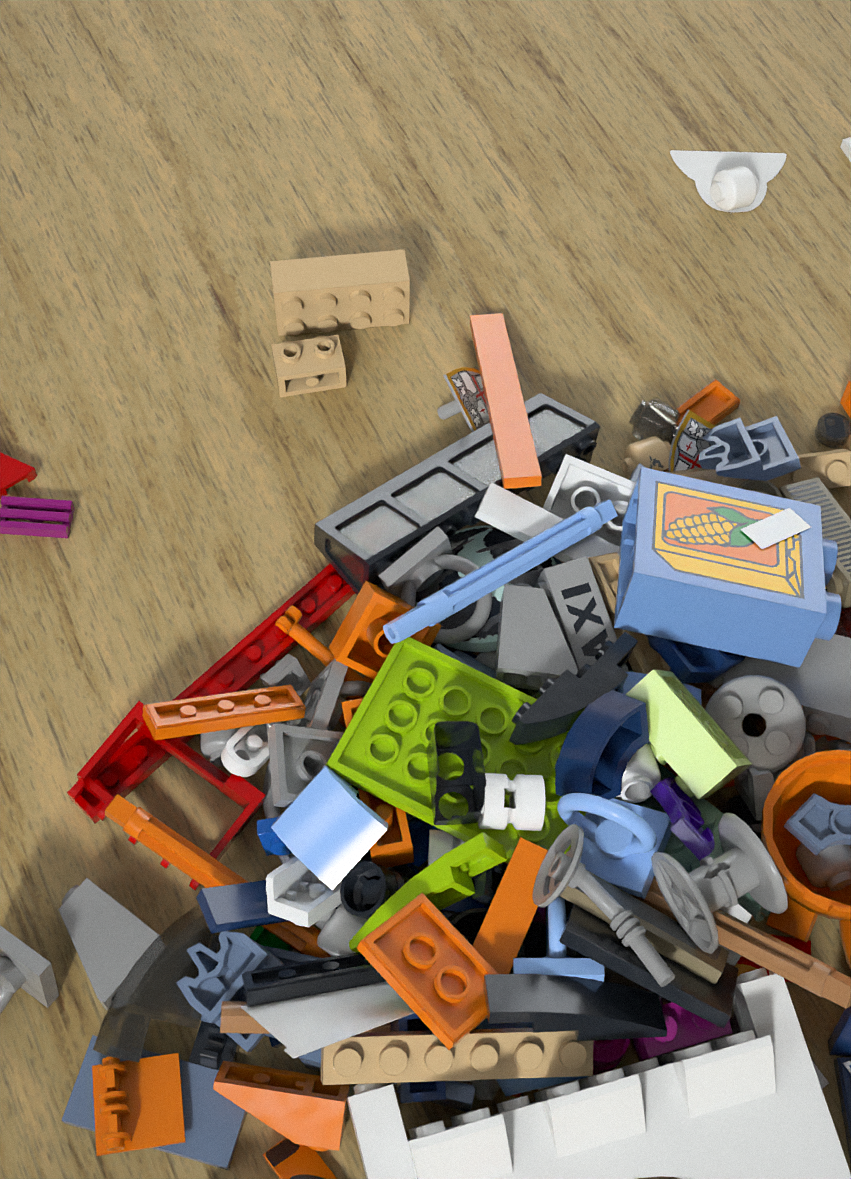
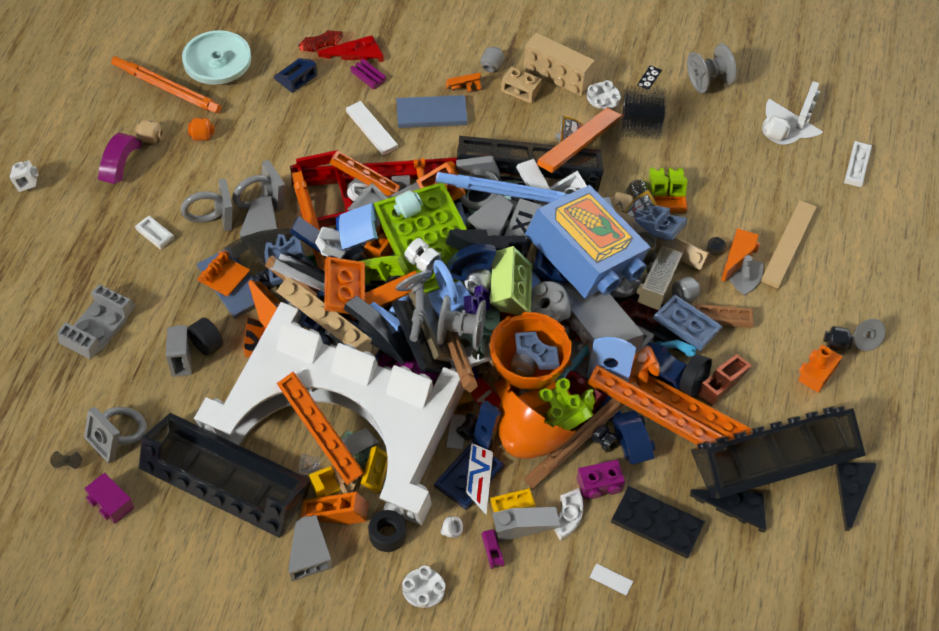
camera: 40 degrees right, 5 degrees down
black piece [427,721,486,825] -> none
white sticker [741,508,811,549] -> none
none -> light grey tile [232,160,285,211]
none -> white tile [346,101,398,156]
none -> light aqua head [393,190,423,219]
none -> sand blue tile [396,95,467,128]
none -> orange plate [445,72,481,92]
none -> black bush [456,413,478,440]
none -> light grey head [480,46,505,73]
none -> white dish [587,80,621,110]
none -> black piece [621,85,667,140]
none -> black sticker [637,65,662,90]
none -> lime legs [648,168,688,196]
none -> light grey piece [687,43,737,93]
none -> white plate [796,81,820,129]

